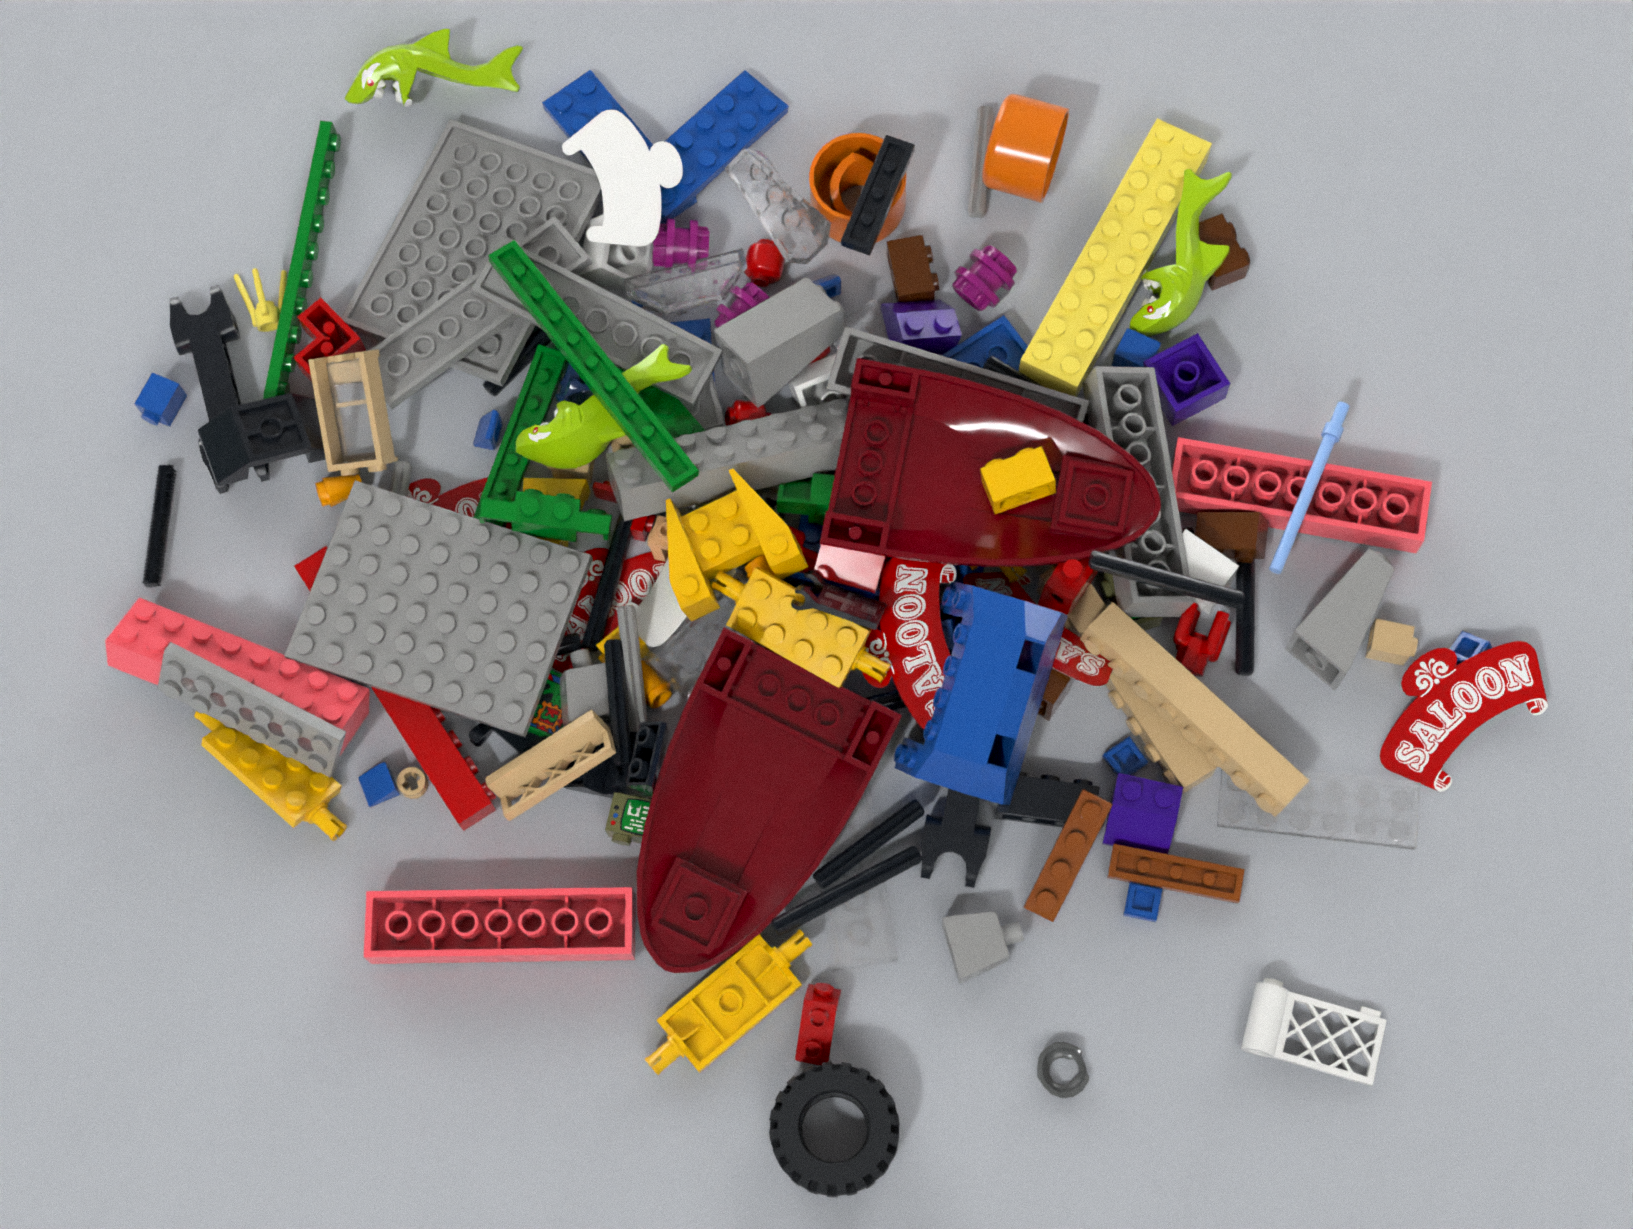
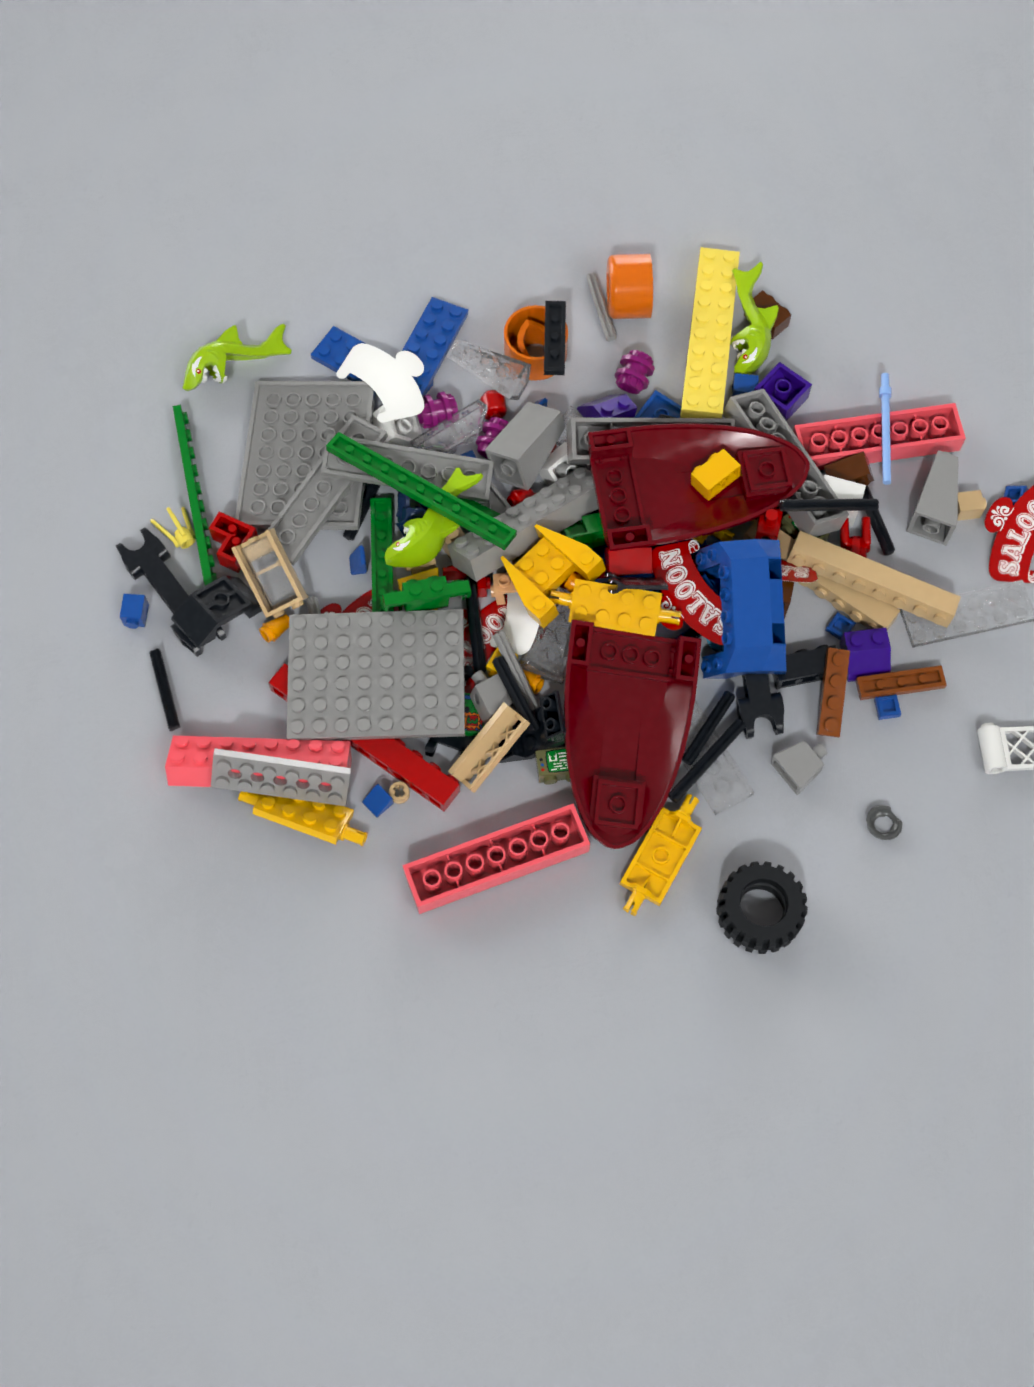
camera: 25 degrees left, 5 degrees down
red bracket [795,983,841,1065] -> none
reddish brown brick [886,235,939,302] -> none

